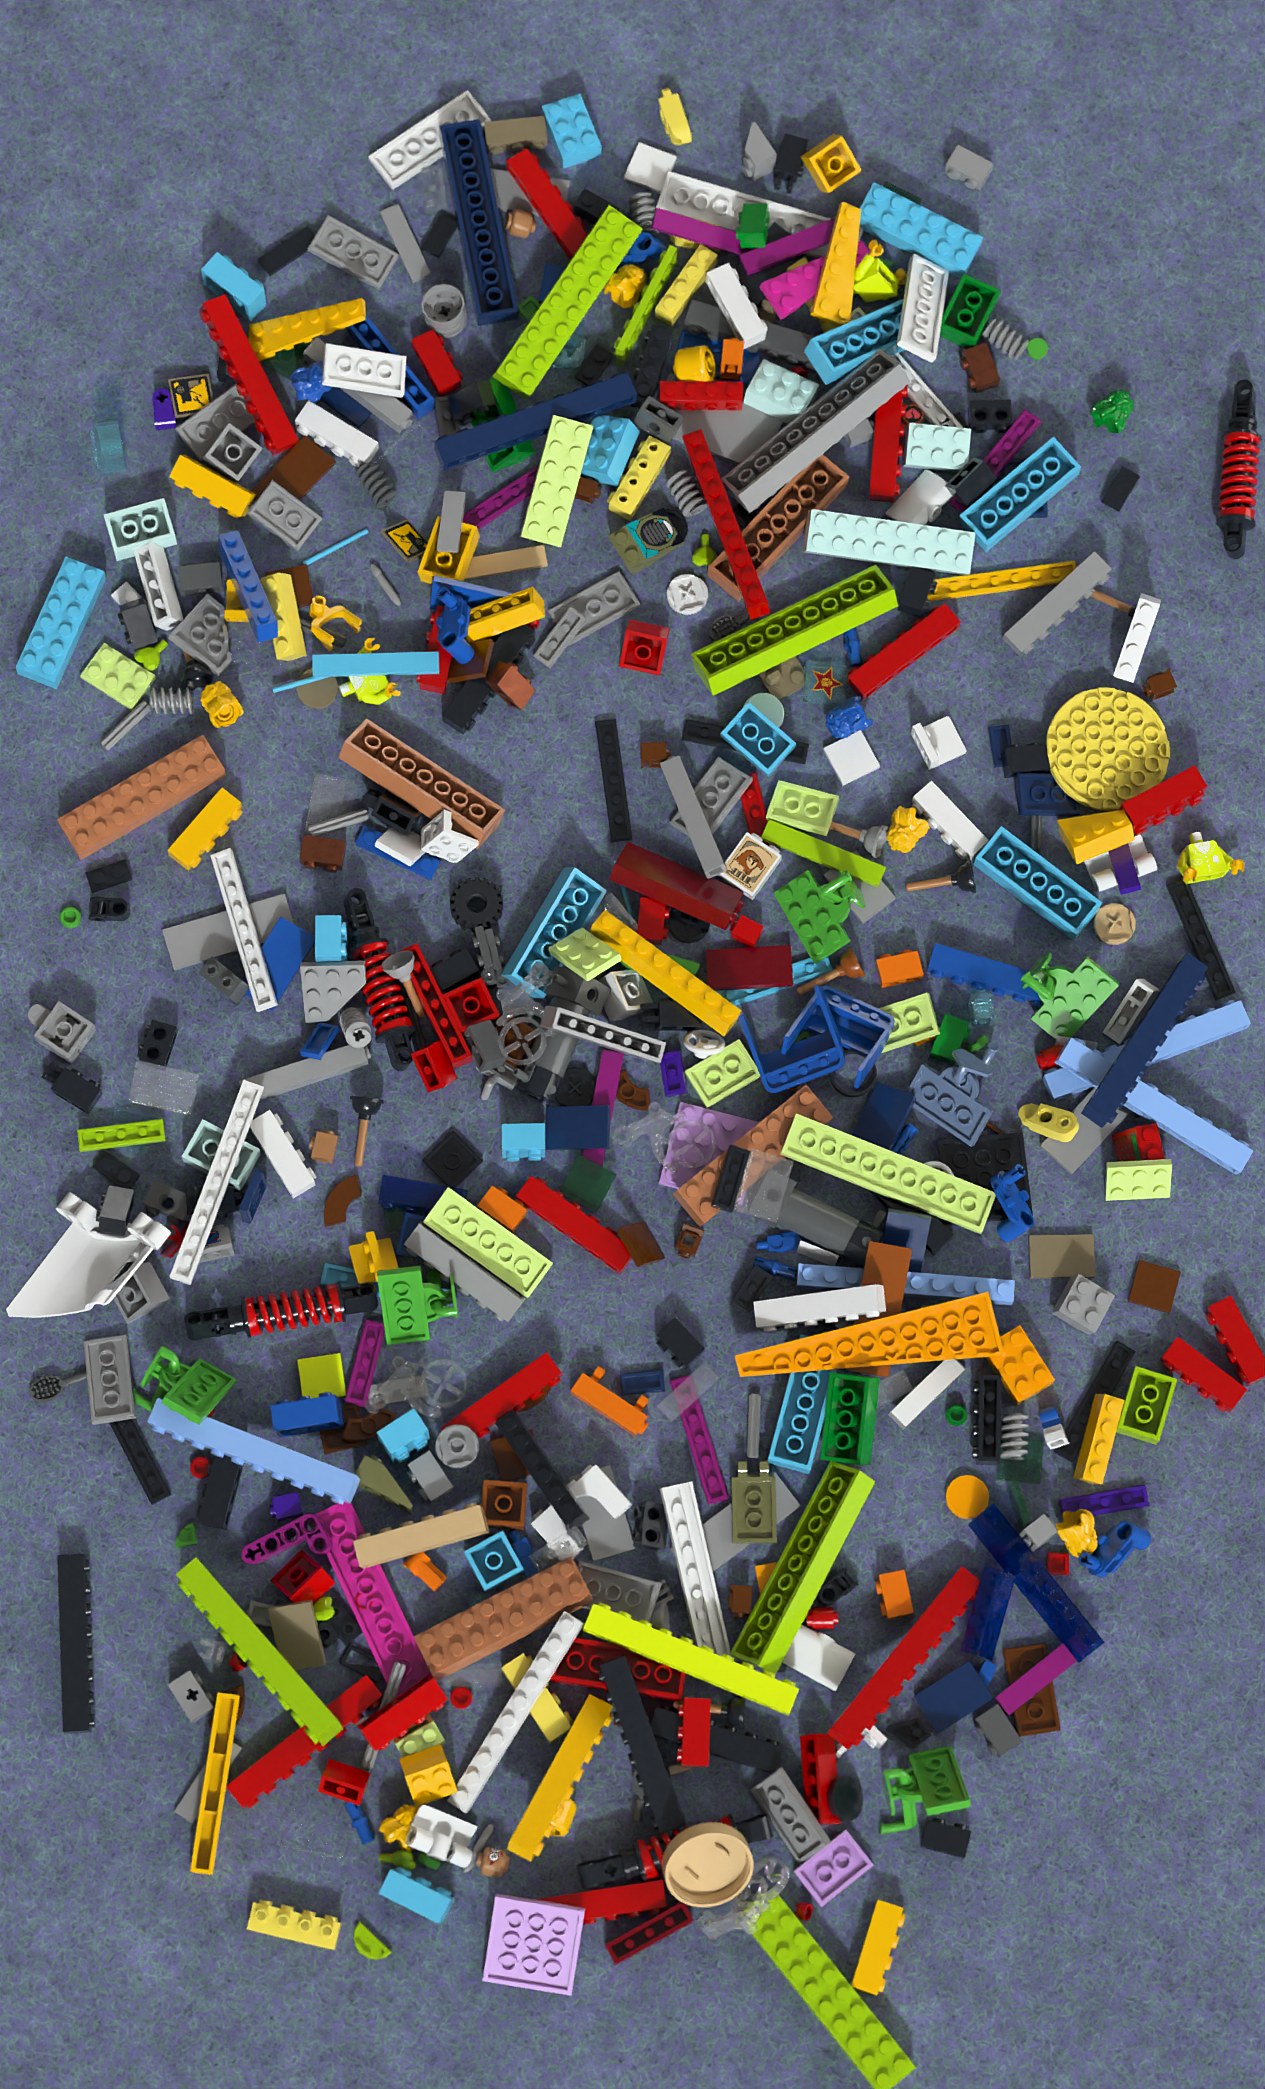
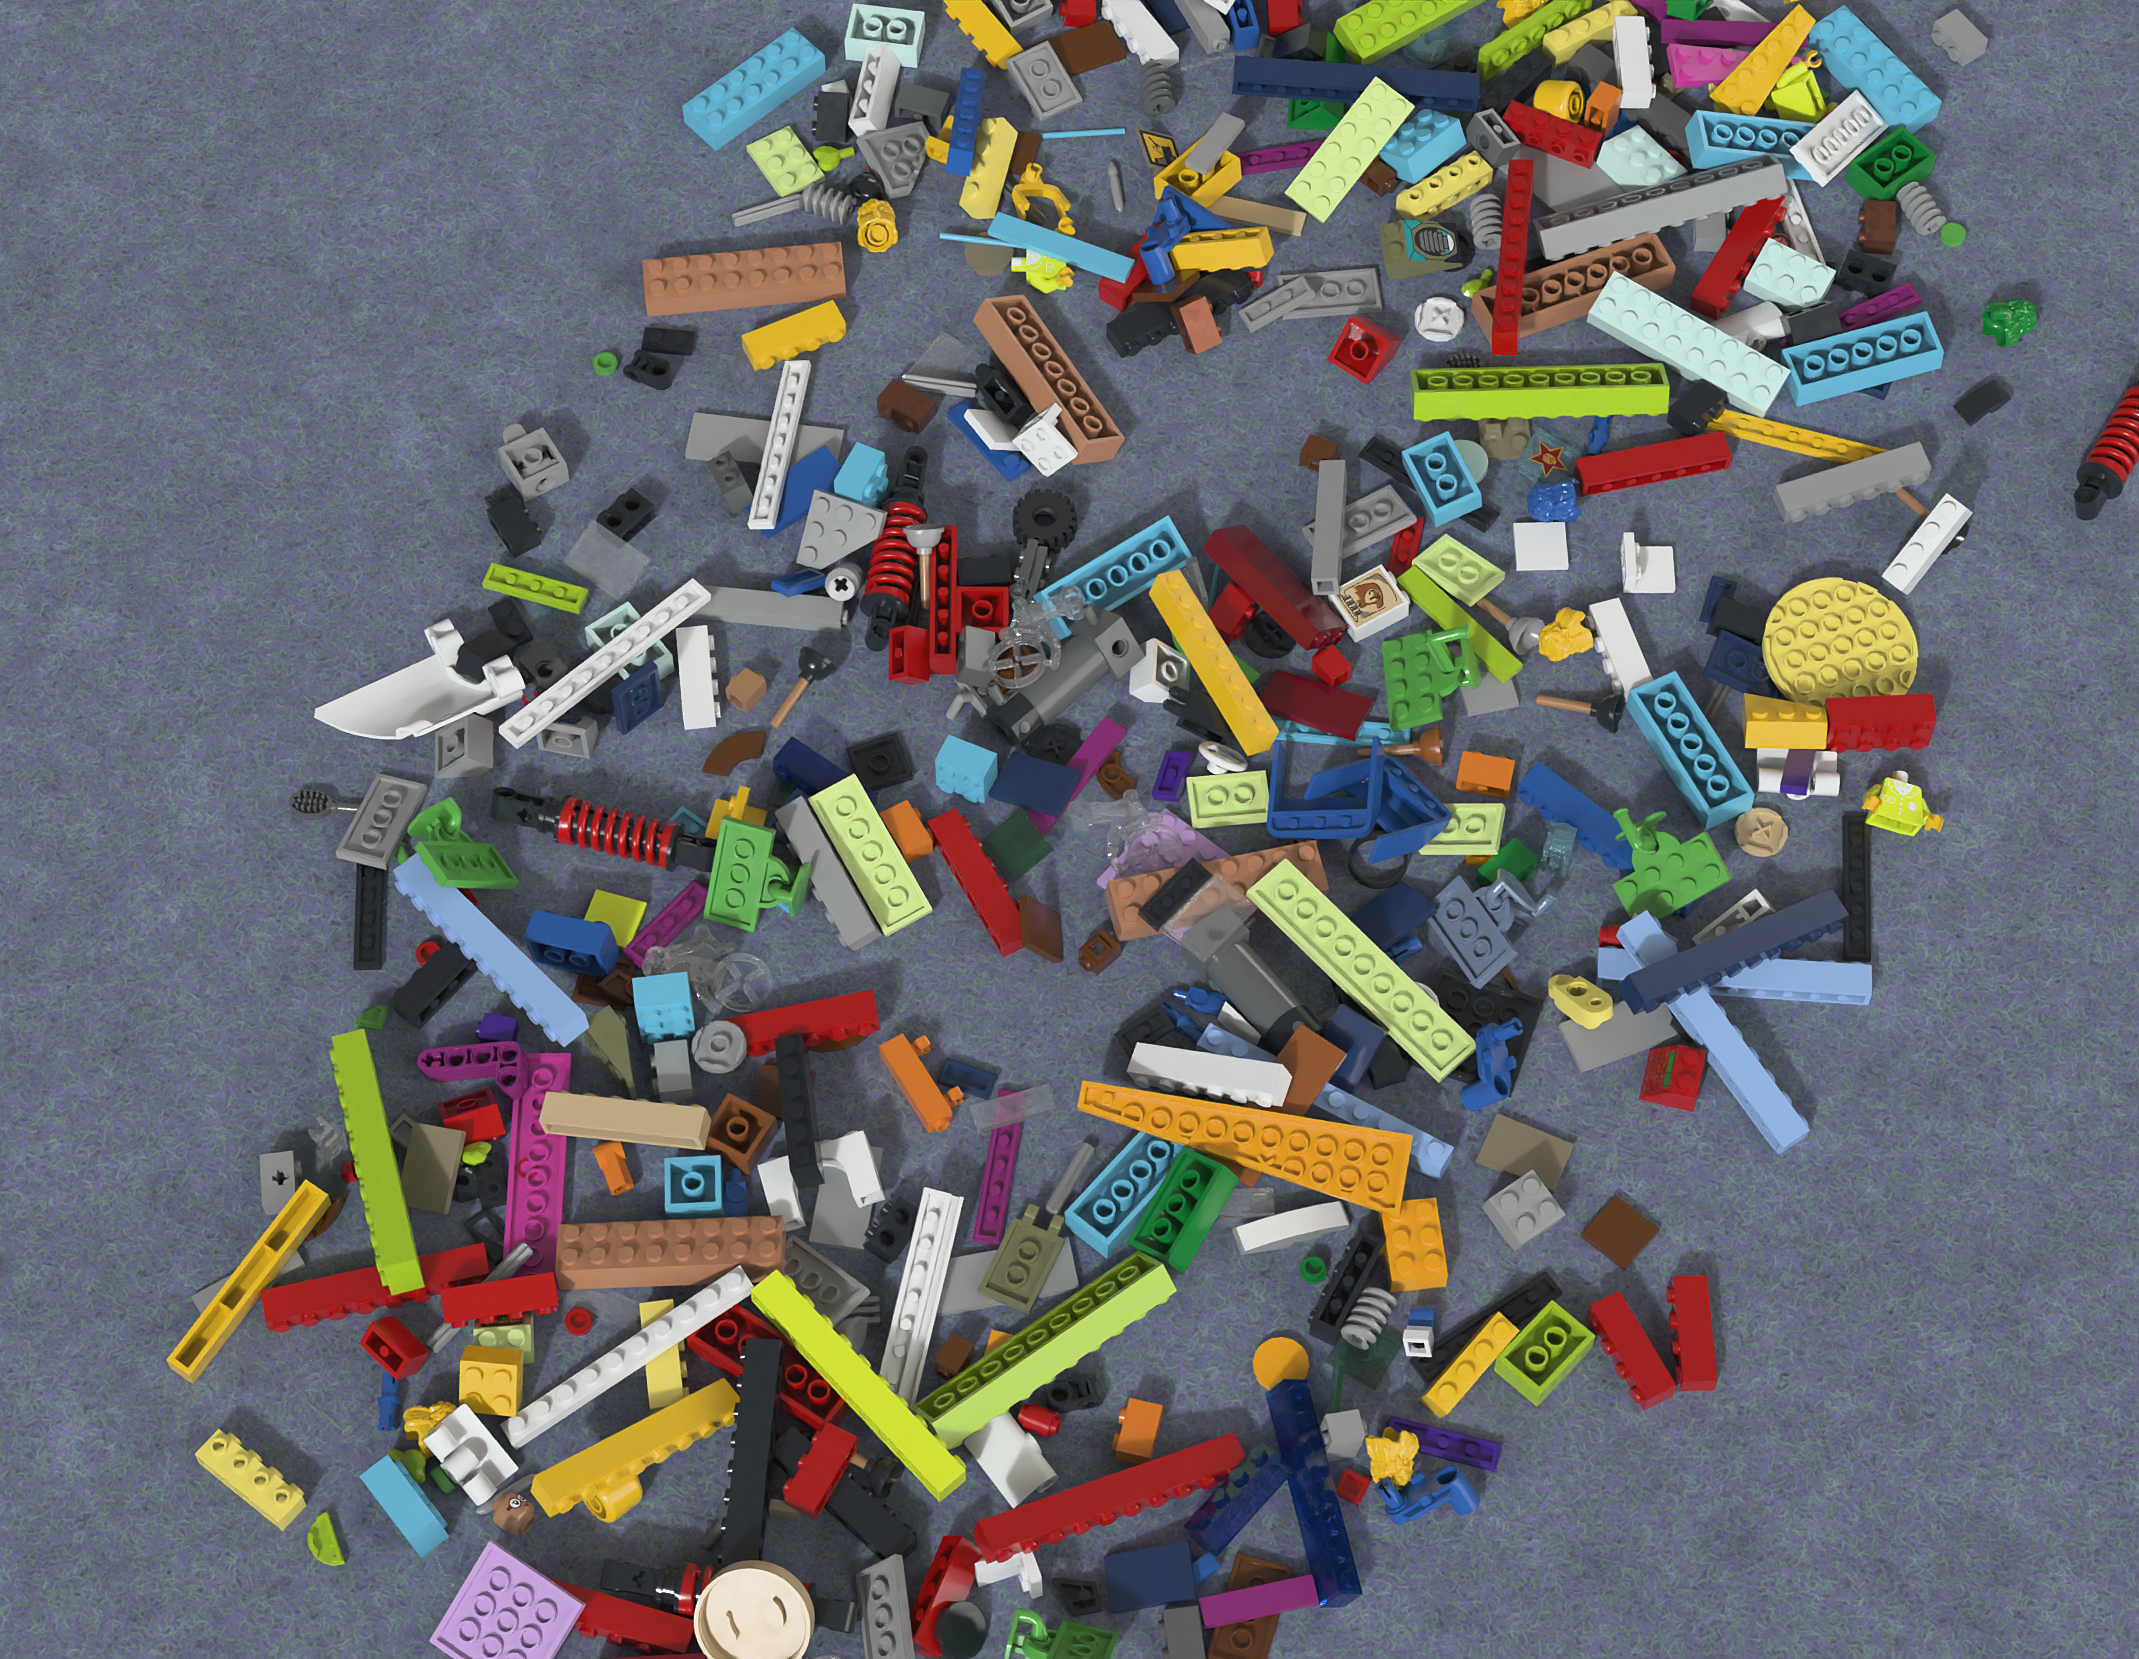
camera: 30 degrees right, 15 degrees down
black brick [57,1553,95,1734] -> none
clear tile [529,1525,588,1572] -> none
light grey brick [540,1006,666,1063] -> none
yellowish green plate [549,927,621,981] -> none
black tile [595,719,632,843] -> none
black brick [656,1318,705,1370] -> none
bright green tile [965,1035,989,1053] -> none
yellowish green plate [1105,1159,1172,1201] -> none
reddish brown window [1142,668,1177,701] -> none

